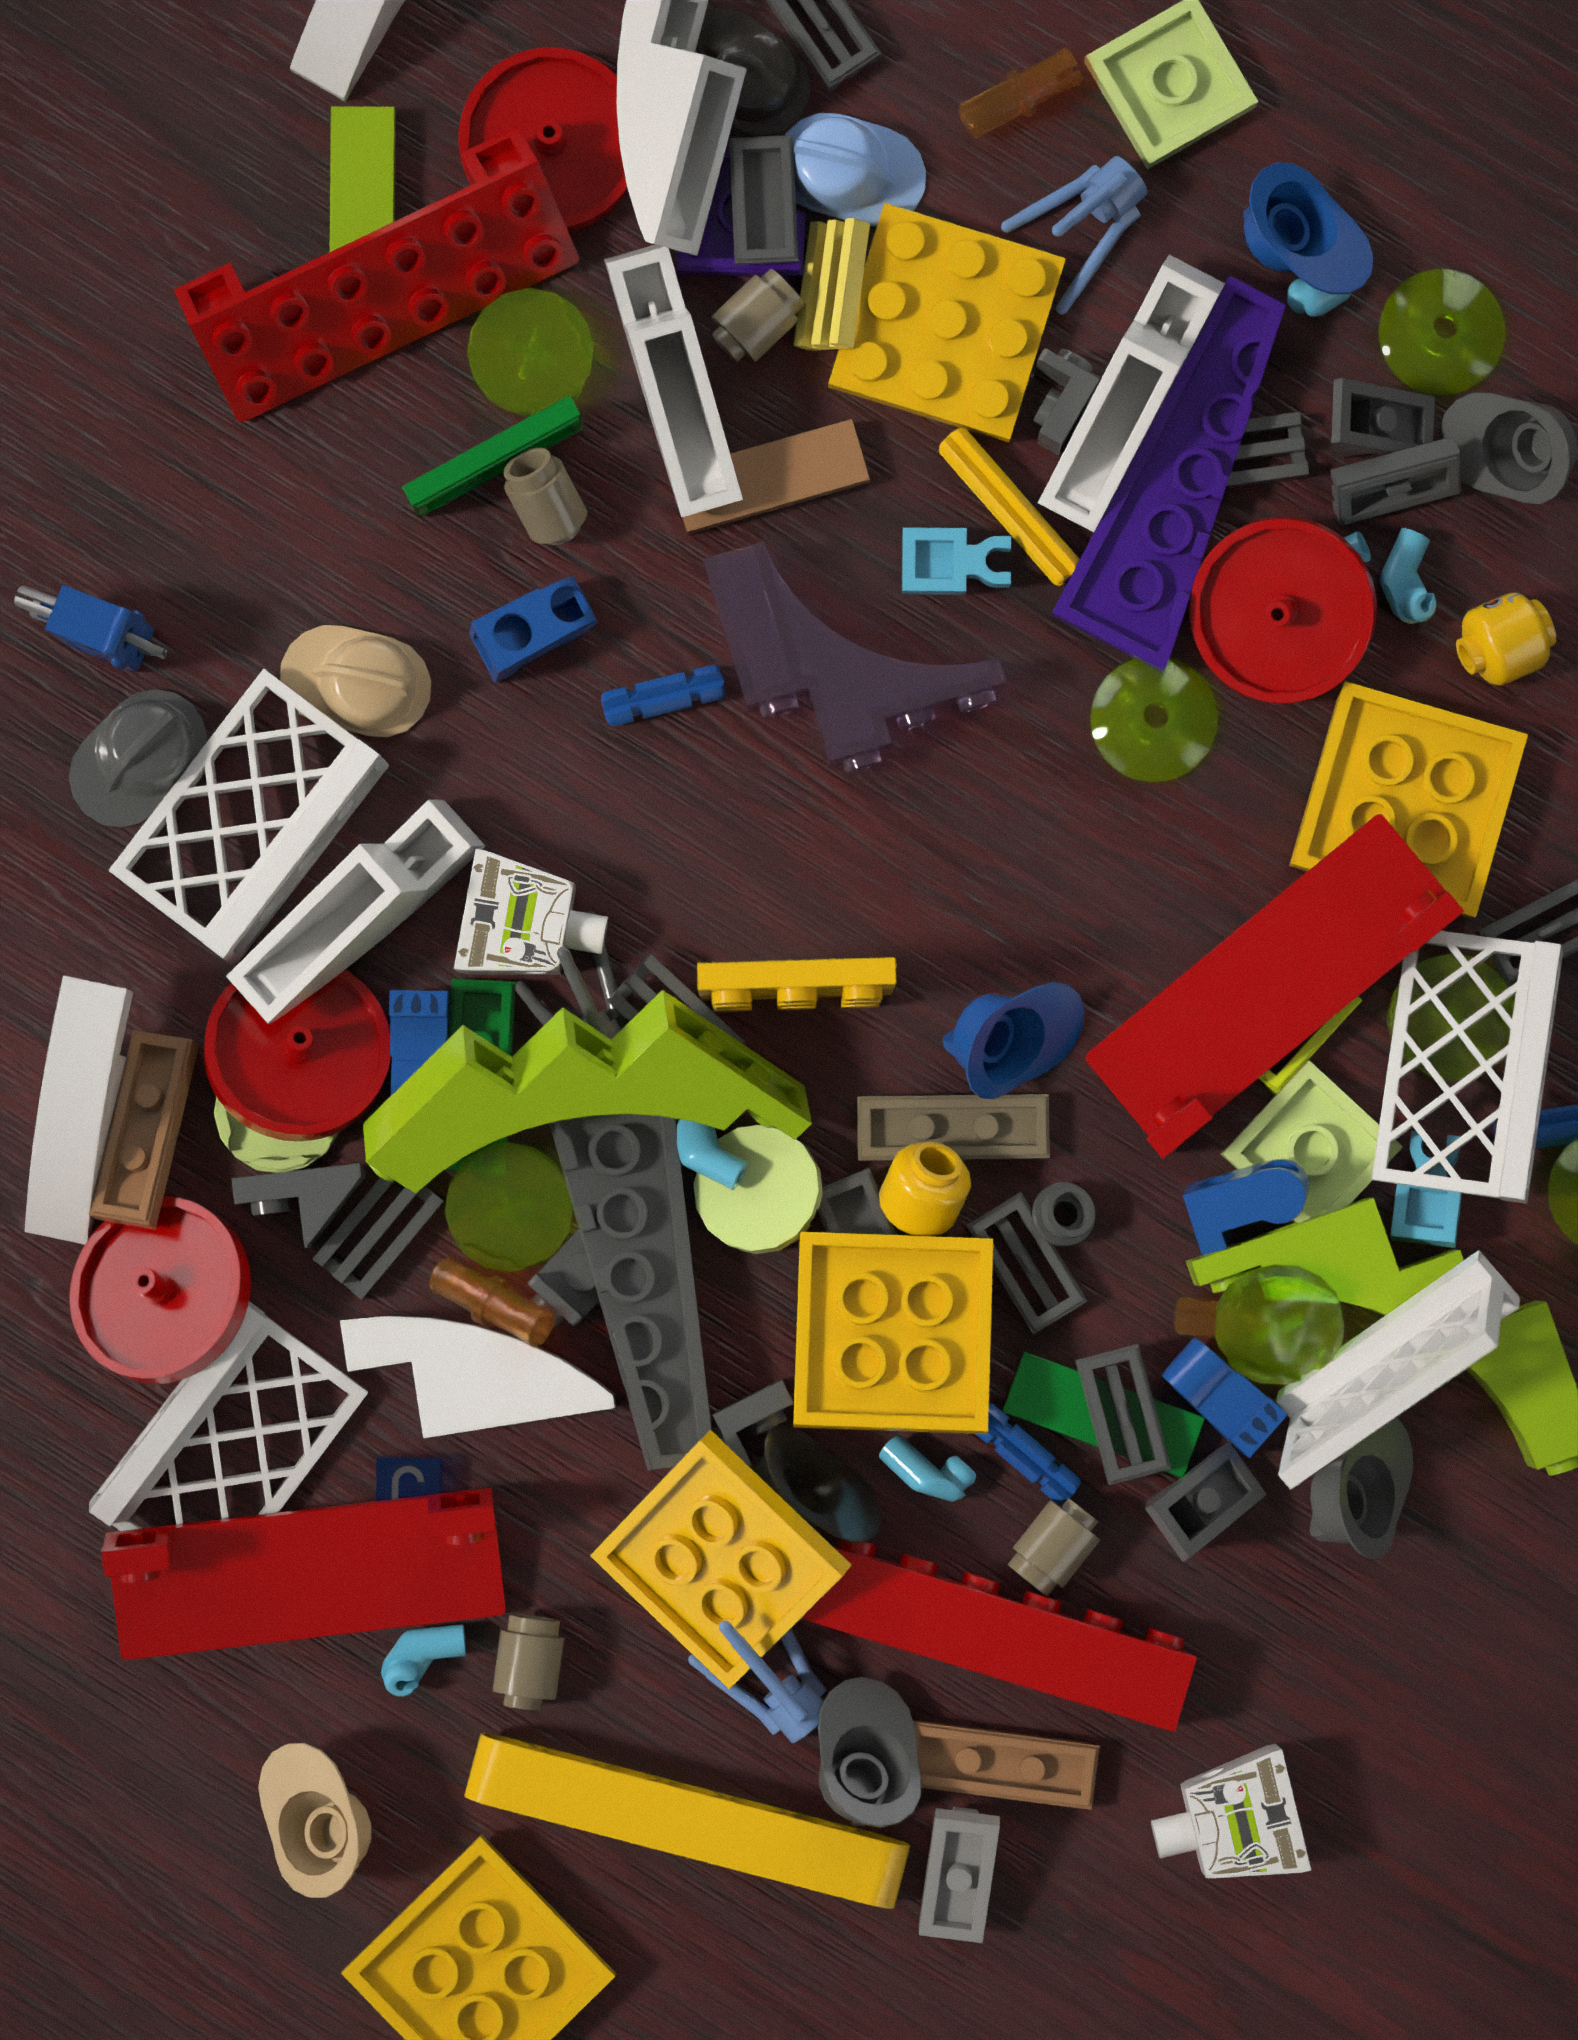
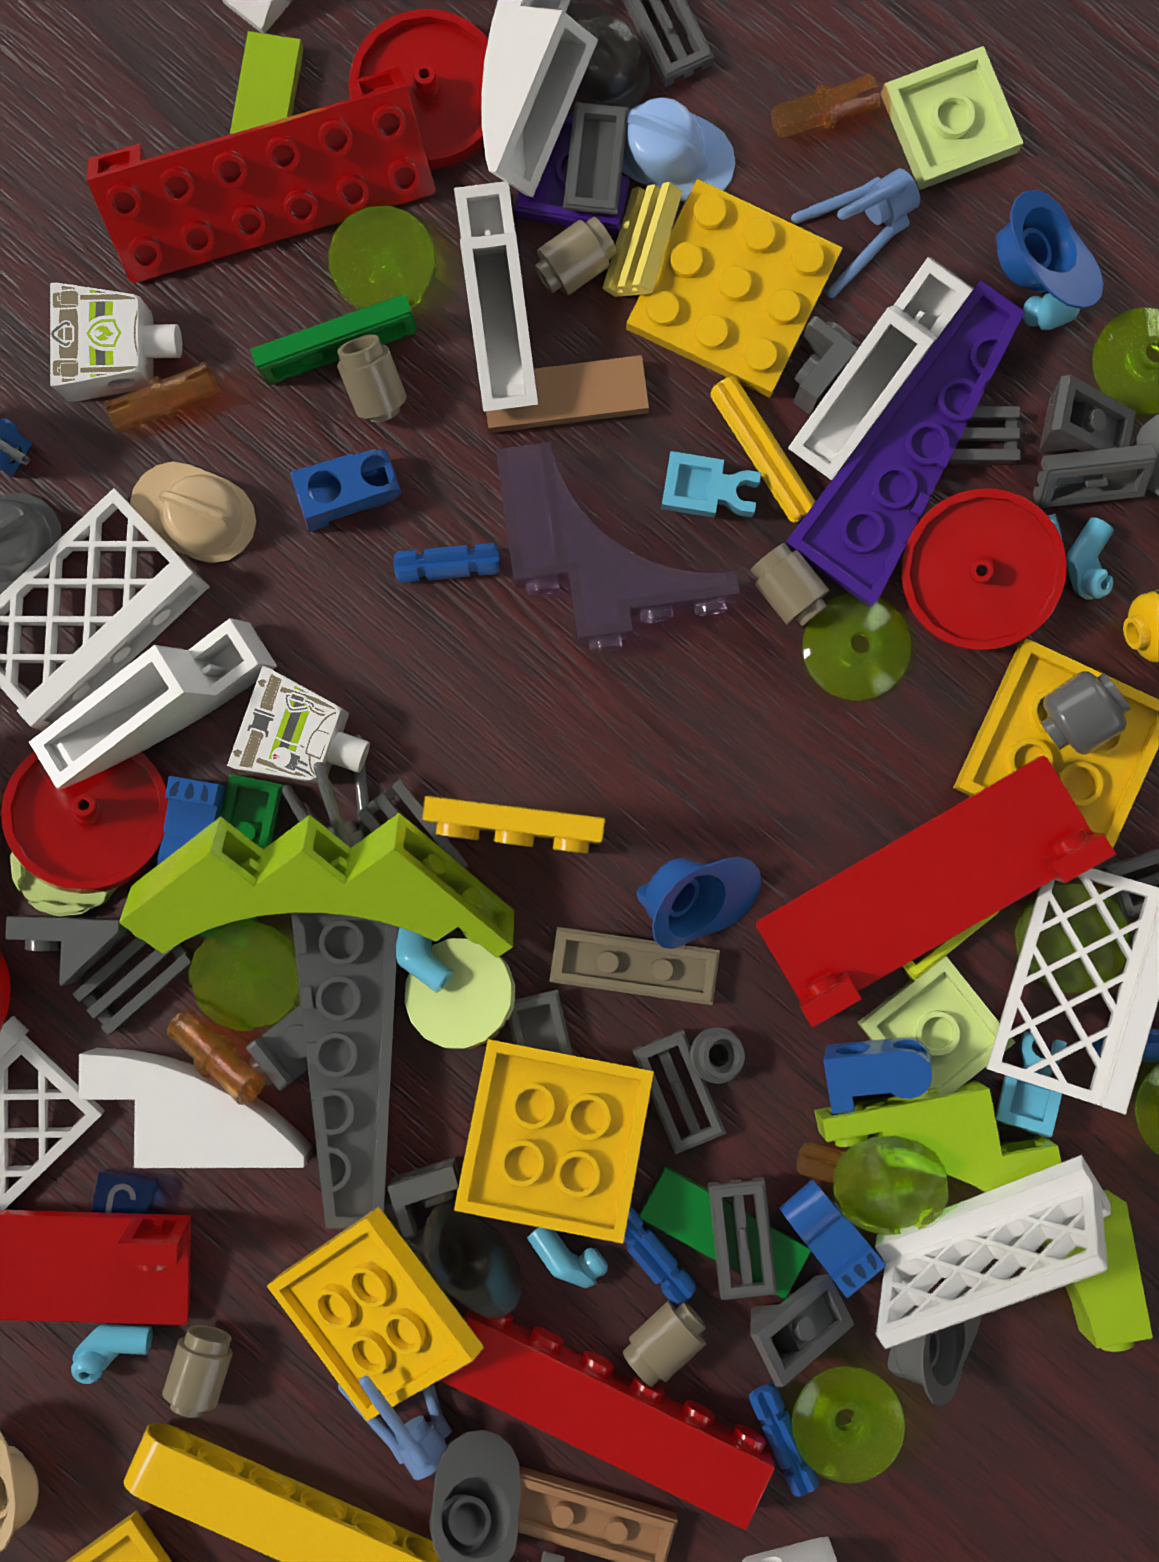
camera: 15 degrees right, 0 degrees up
yellow head [879,1142,971,1236] -> none
none -> white torso [50,283,182,402]
none -> clear orange pin [105,361,220,434]
none -> blue axle [749,1383,819,1497]
none -> dark tan brick [750,543,830,626]
none -> clear neon green dish [792,1366,905,1483]
none -> dark grey head [1040,671,1131,755]

